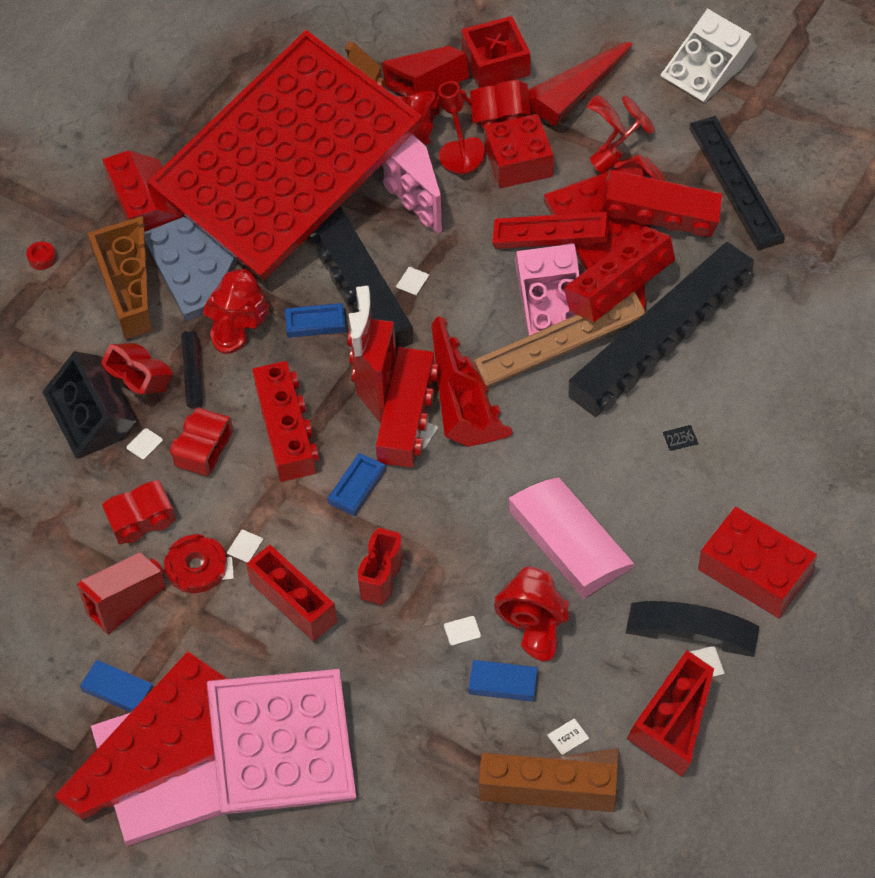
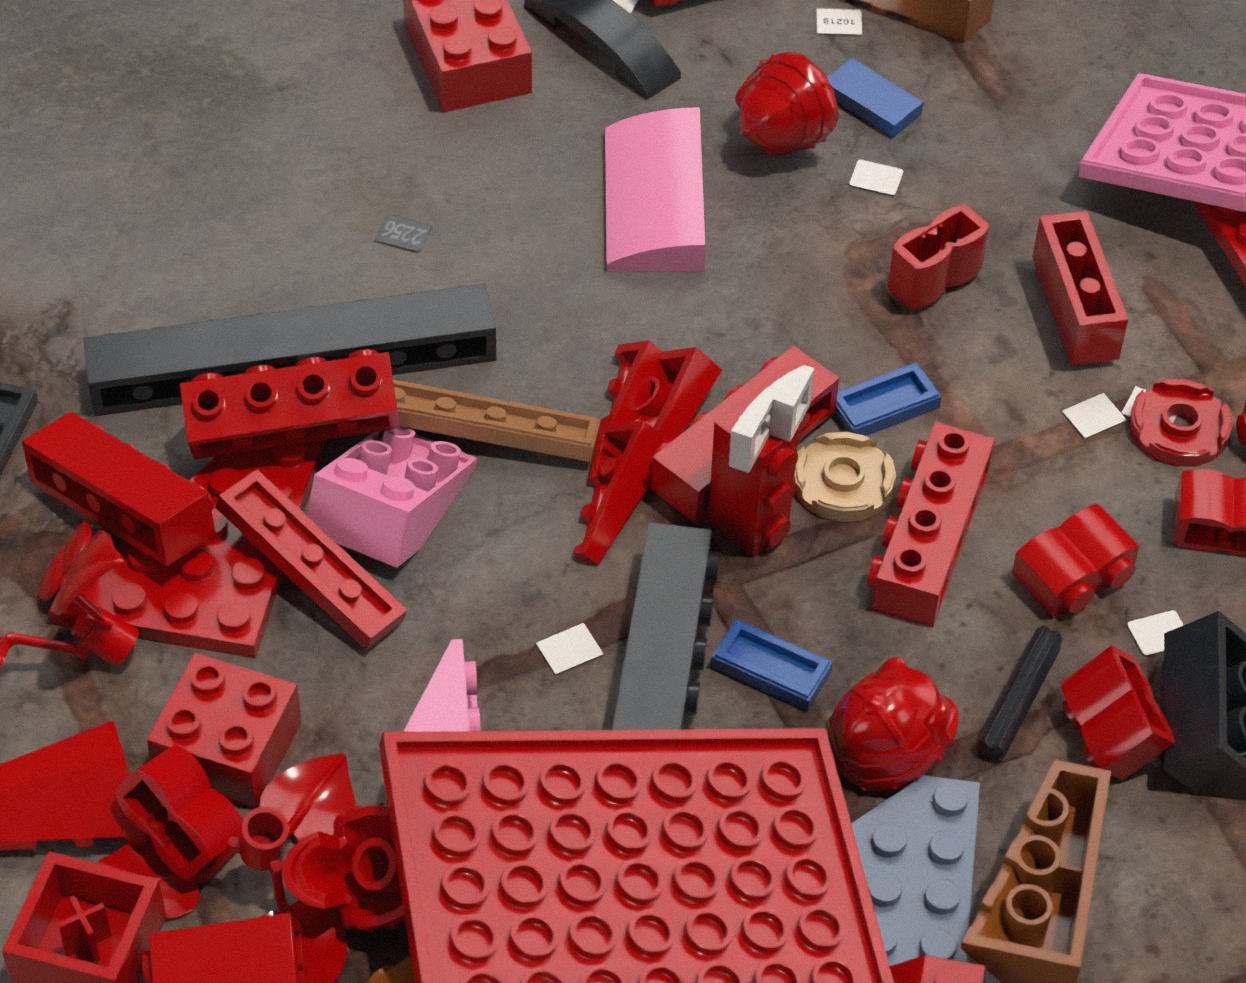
camera: 150 degrees left, 5 degrees down
none -> tan tile [793,432,896,522]

